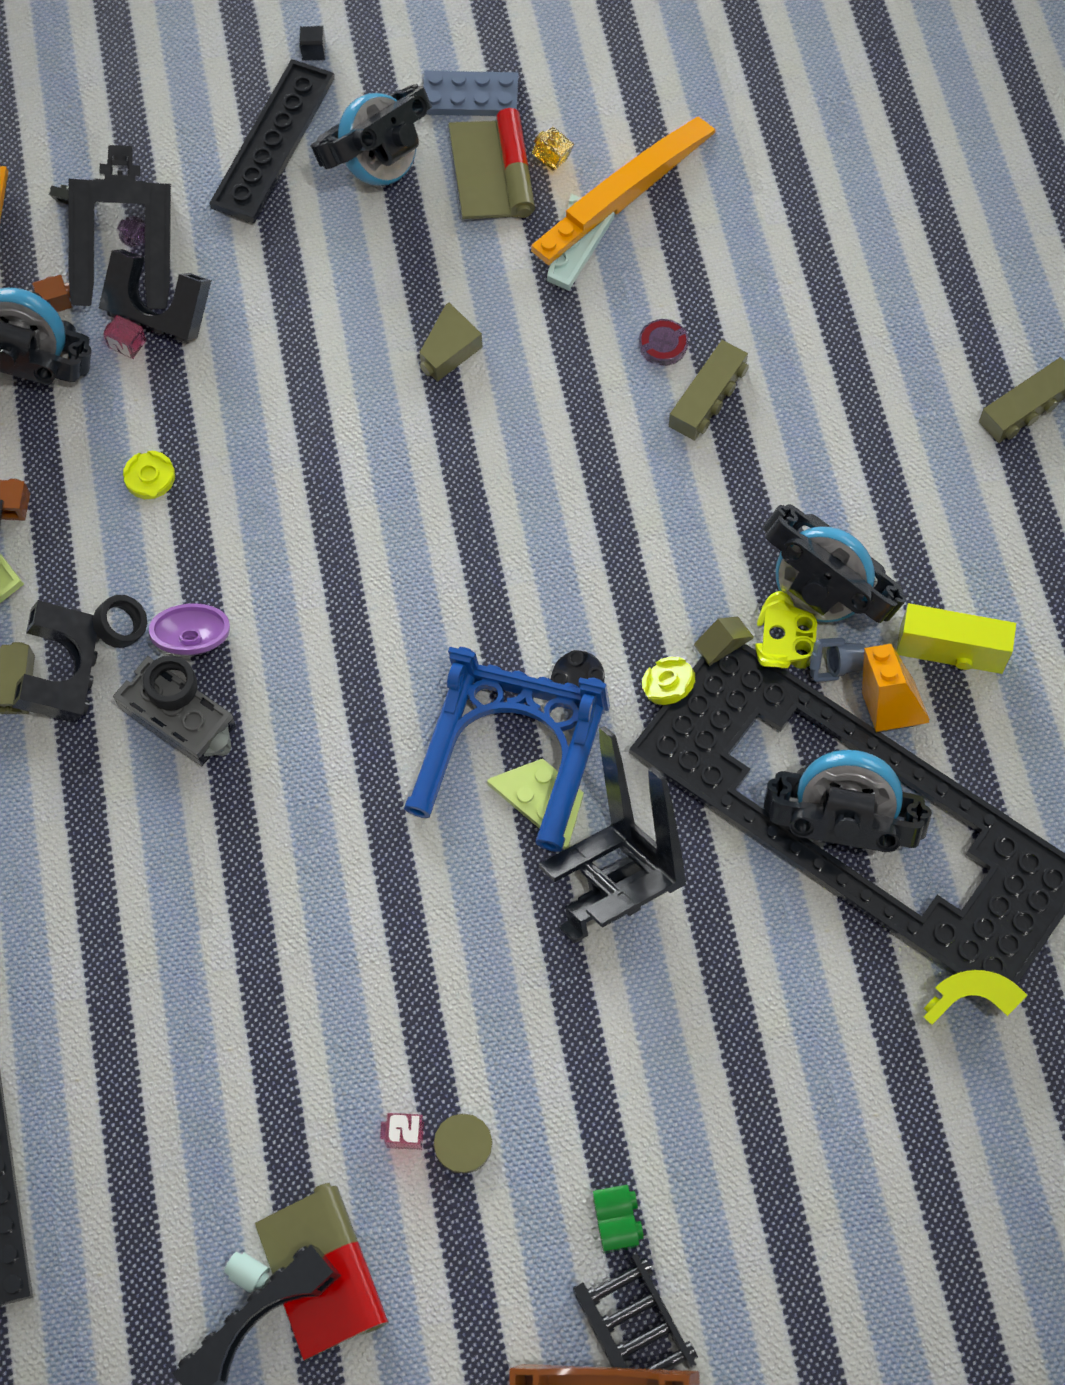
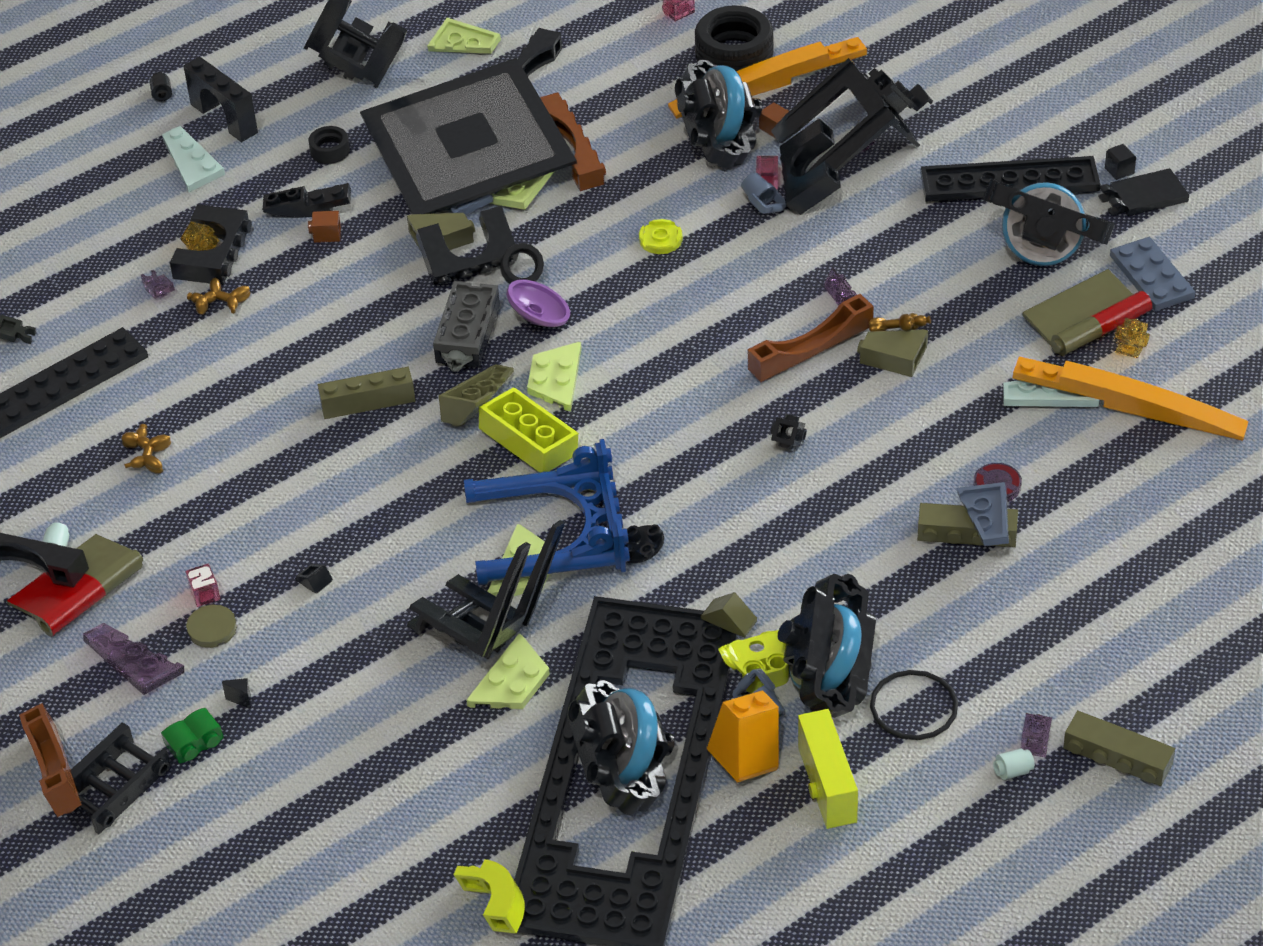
camera: 65 degrees right, 20 degrees down
black tyre [143,655,198,710] -> none
neon yellow tile [642,656,695,705] -> none
none -> clear purple wing [83,623,184,695]
none -> pearl gold piece [121,424,171,474]
none -> black slope [222,678,251,708]
none -> black slope [295,564,333,593]
none -> olive brick [317,366,416,419]
none -> olive wedge [438,364,514,426]
none -> yellowish green wing [466,634,550,709]
none -> neon yellow brick [479,387,579,472]
none -> yellowish green wing [527,342,582,411]
none -> sand blue piece [741,173,786,214]
none -> dark orange arch [747,294,874,382]
none -> black brick [771,414,807,449]
none -> clear purple hinge [824,268,857,306]
none -> pearl gold piece [869,313,931,332]
none -> black piece [870,670,958,740]
none -> sand blue wing [956,482,1009,546]
none -> light aqua brick [993,748,1035,780]
none -> clear purple brick [1021,713,1052,758]
none -> black tile [1098,168,1189,216]

